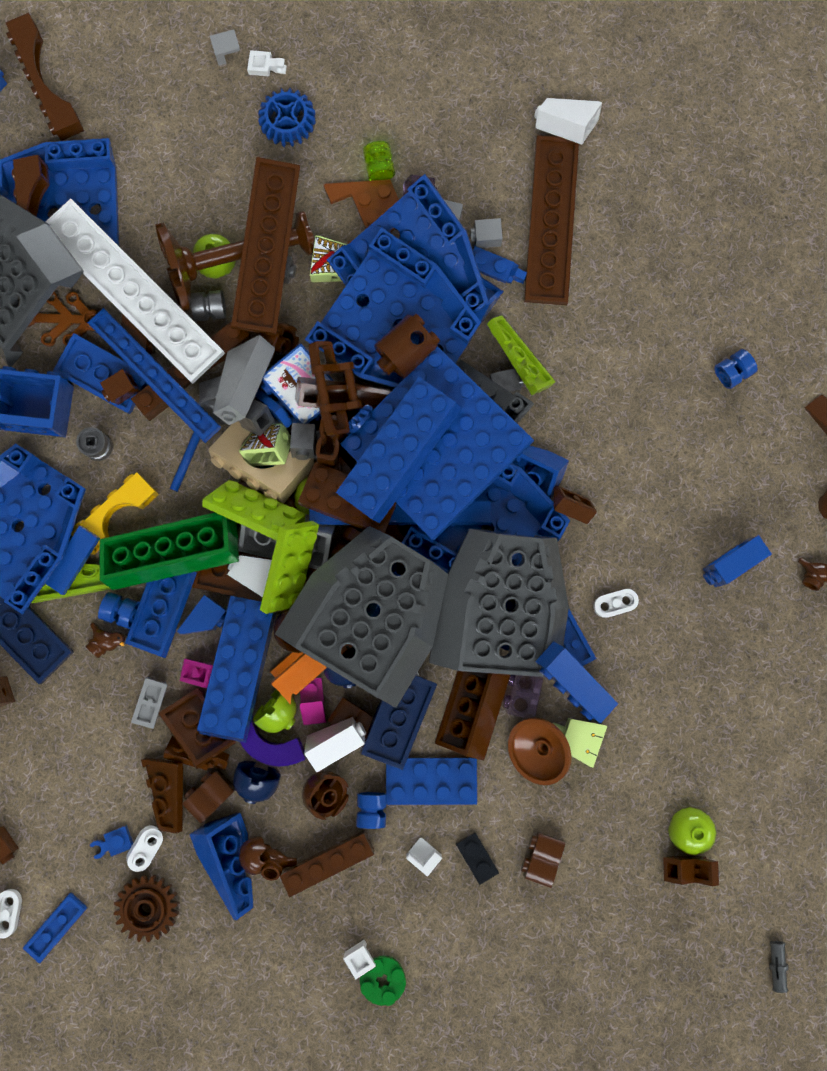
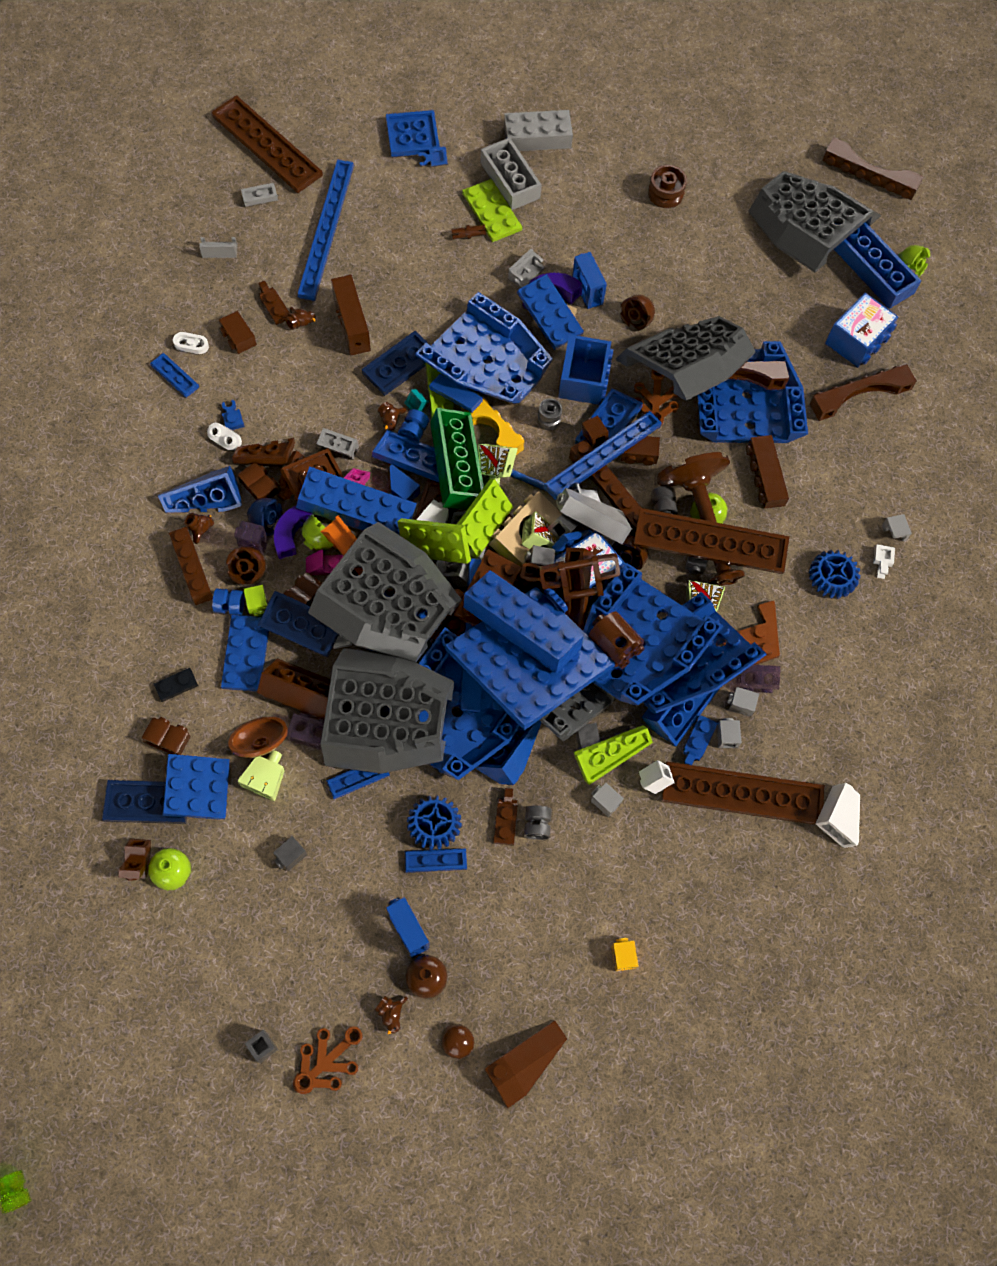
camera: 90 degrees right, 15 degrees down
white plate [46,199,225,384] -> none
reddish brown gear [113,874,180,942] -> none
reddish brown hair [239,836,266,875] -> none
white slope [304,717,366,772] -> none
white panel [343,940,376,980] -> none
green plate [360,955,406,1006] -> none
clear neon green wheel [363,141,395,181] -> none
white panel [406,838,442,877] -> none
blue brick [535,641,618,724] -> none
reddish brown slope [554,485,597,524] -> none
white plate [593,589,639,618] -> none
blue wheel [714,349,758,389] -> none
dark grey pin [769,941,789,993] -> none
none -> dark blue plate [102,780,187,824]
none -> blue plate [162,754,230,820]
none -> clear purple brick [234,521,268,555]
none -> lime brick [244,585,268,617]
none -> flat silver brick [273,836,308,871]
none -> teal tile [404,389,429,411]
none -> blue tile [405,849,467,873]
none -> reddish brown cylinder [405,955,448,999]
none -> blue gear [407,795,462,850]
none -> torso [478,444,517,486]
none -> reddish brown hinge [494,788,518,846]
none -> flat silver wheel [524,806,552,840]
none -> light grey brick [591,783,624,817]
none -> yellow brick [611,938,638,971]
none -> white brick [639,760,674,794]
none -> reddish brown brick [746,435,789,509]

